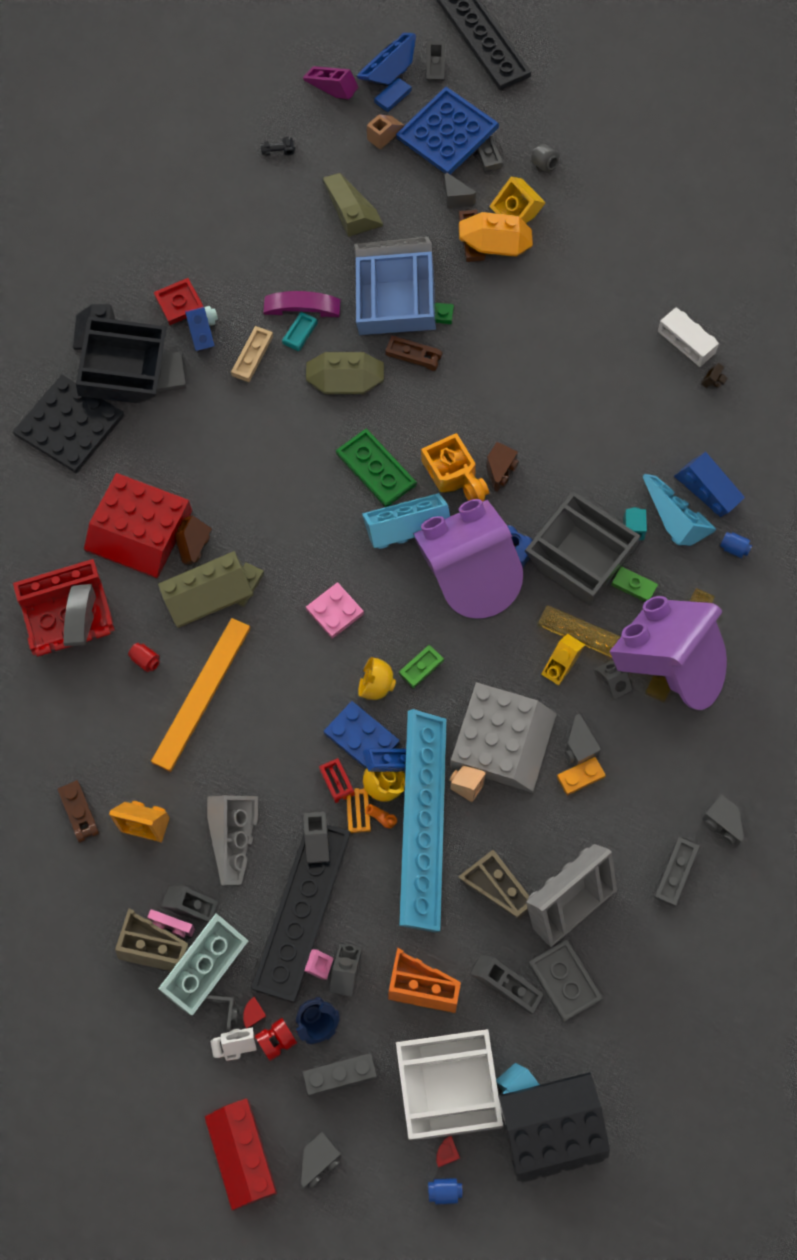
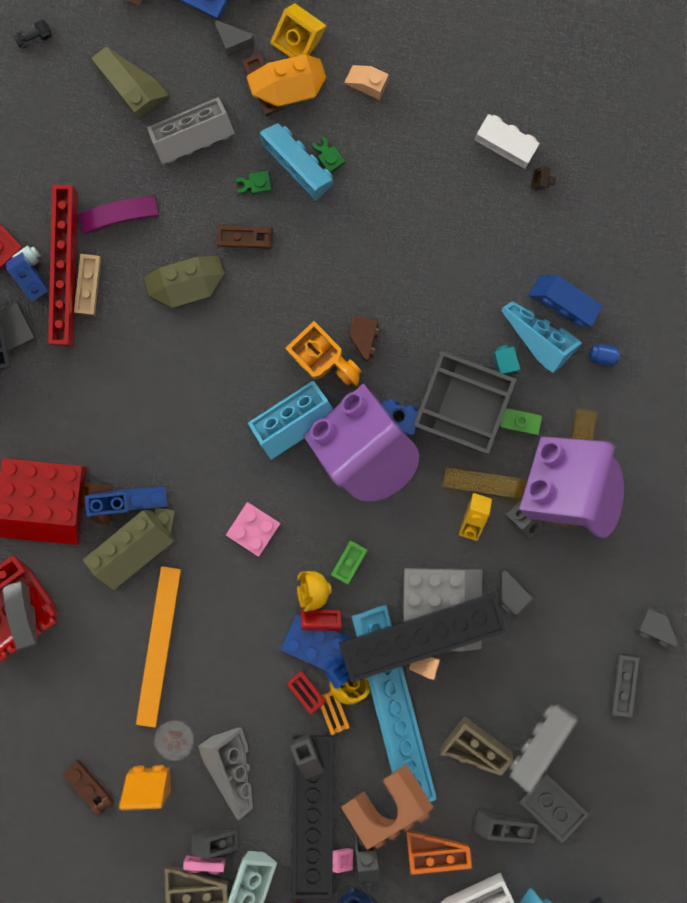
camera: 20 degrees left, 20 degrees up
red brick [128,643,160,672] -> none
teal tile [282,312,318,351] -> none
green tile [336,428,417,507] -> none
medium blue slope [356,251,436,335] -> none
orange arm [366,804,397,829] -> none
light orange plate [557,757,606,796] -> none
none -> red brick [48,185,78,347]
none -> blue slope [85,486,167,516]
none -> clear tile [154,719,195,761]
none -> medium azure slope [260,123,333,201]
none -> red tile [300,609,342,631]
none -> green plate [313,136,345,173]
none -> black plate [339,593,507,683]
none -> nougat arch [341,764,434,850]
none -> light nougat slope [344,65,389,100]

